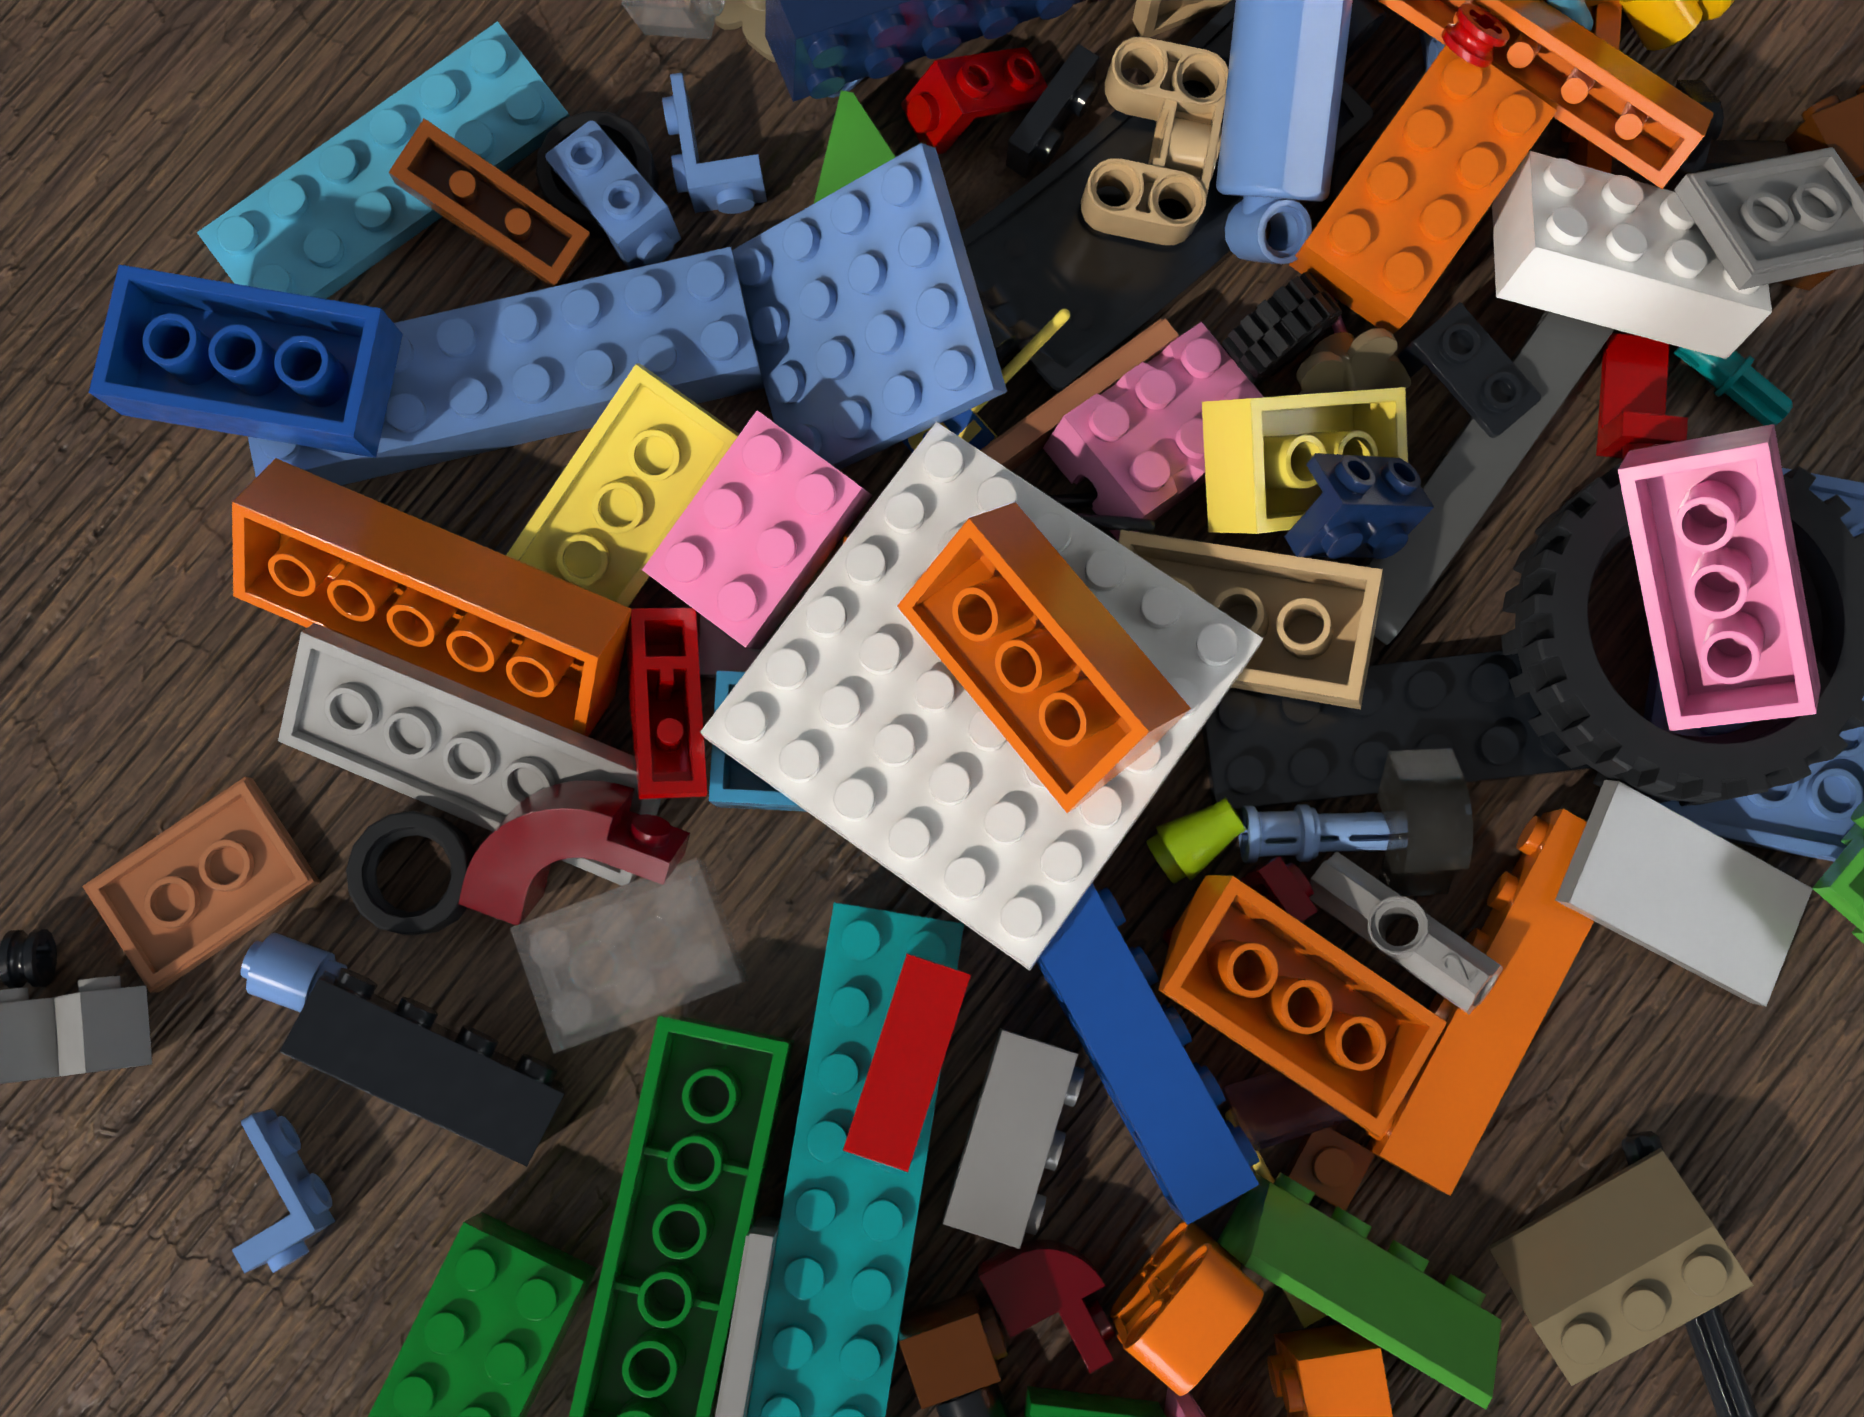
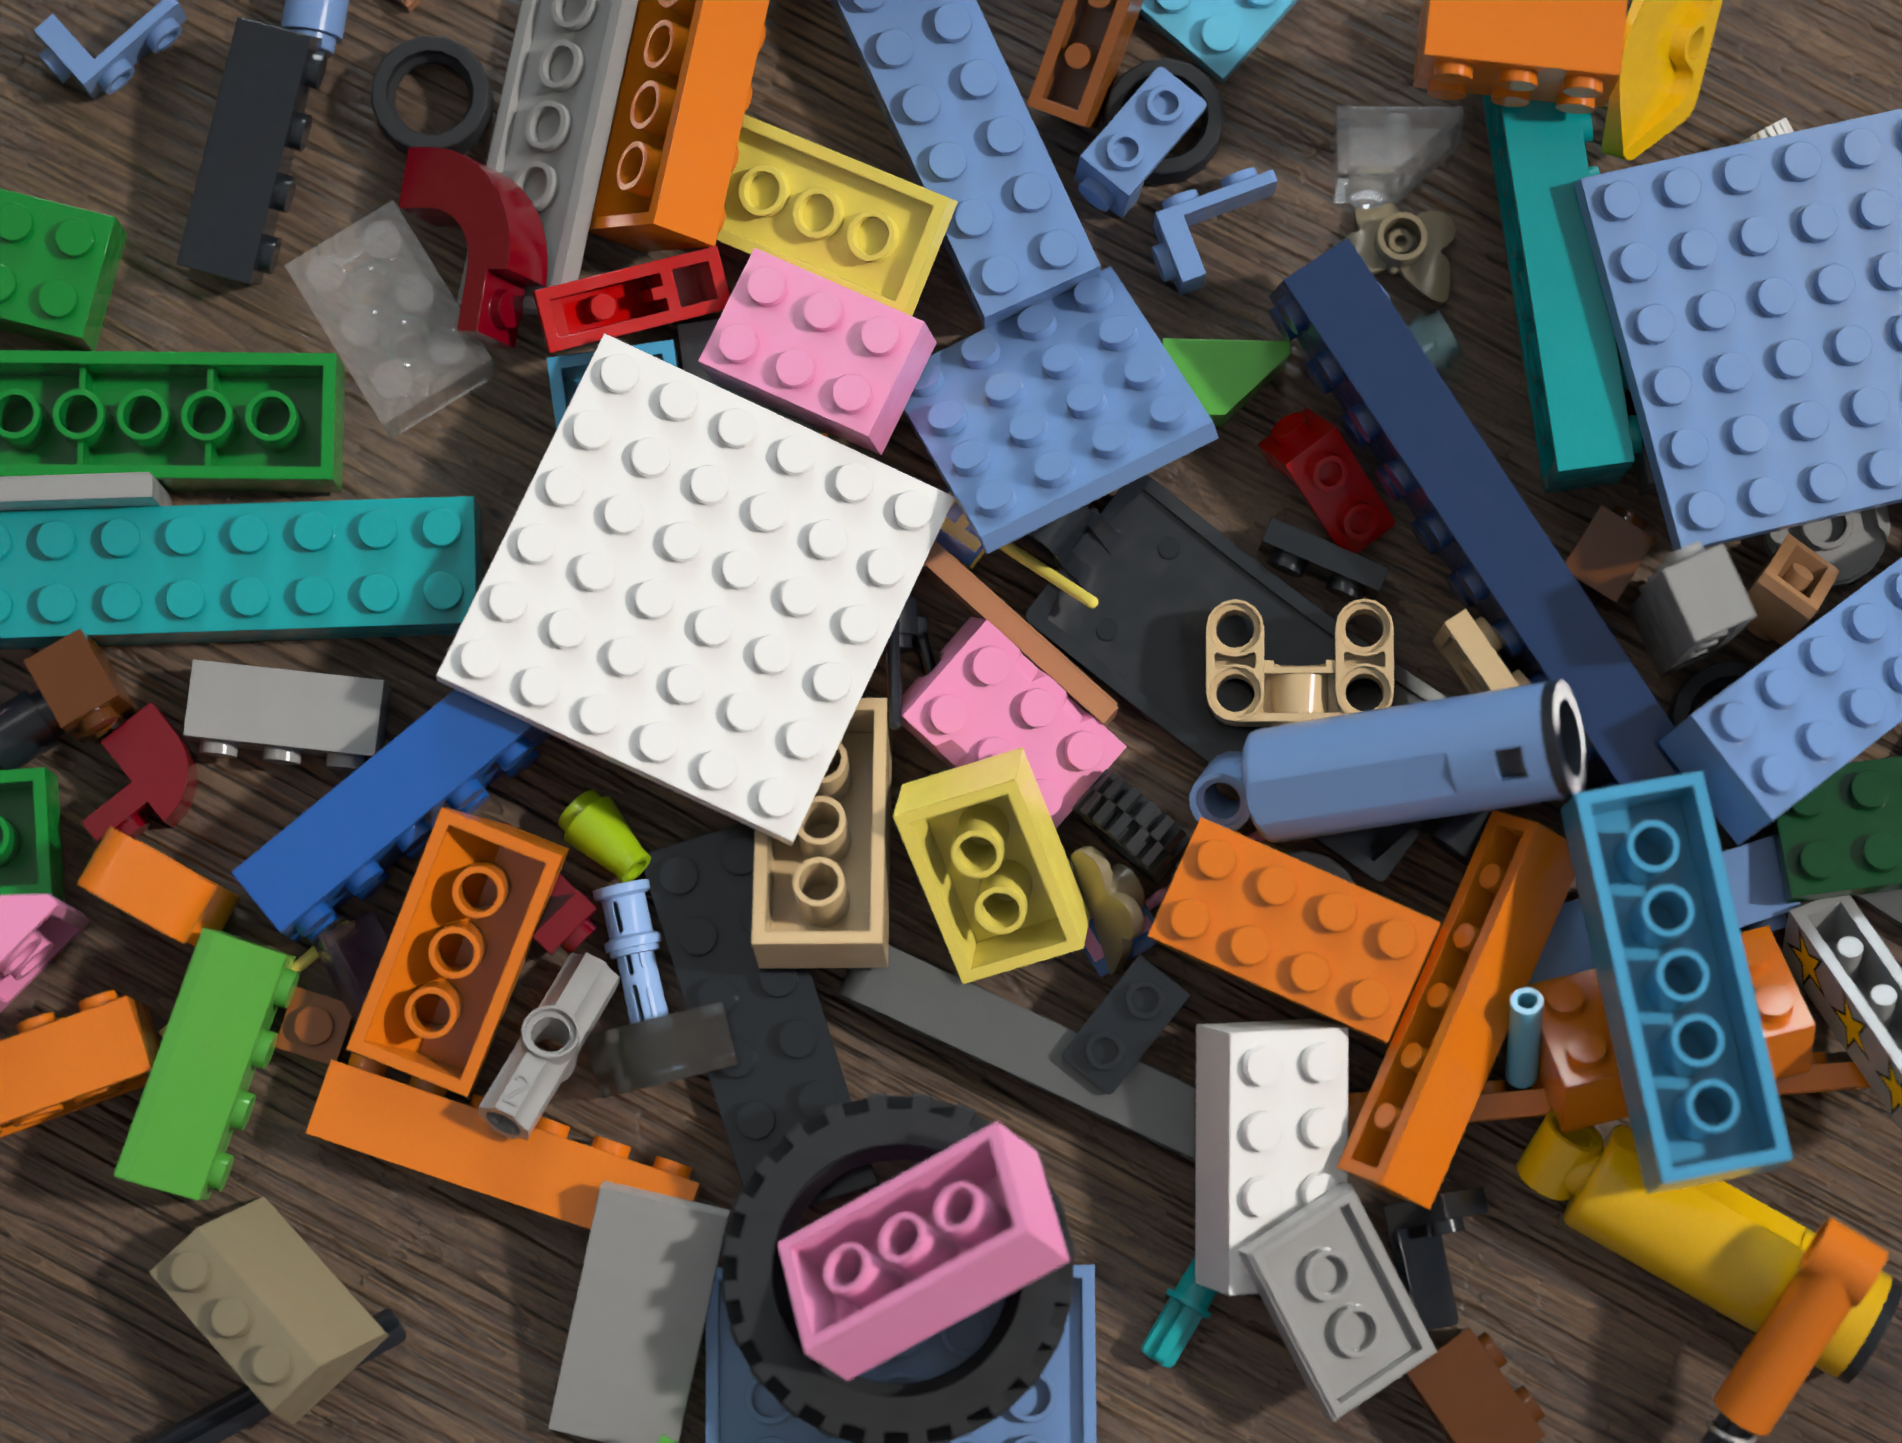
camera: 80 degrees right, 0 degrees up
red tile [843,954,971,1172] -> none
orange slope [897,502,1191,813] -> none
dark blue bracket [1284,453,1434,559] -> none
red bush [1441,3,1510,68] -> none
red bracket [1596,333,1688,461] -> none

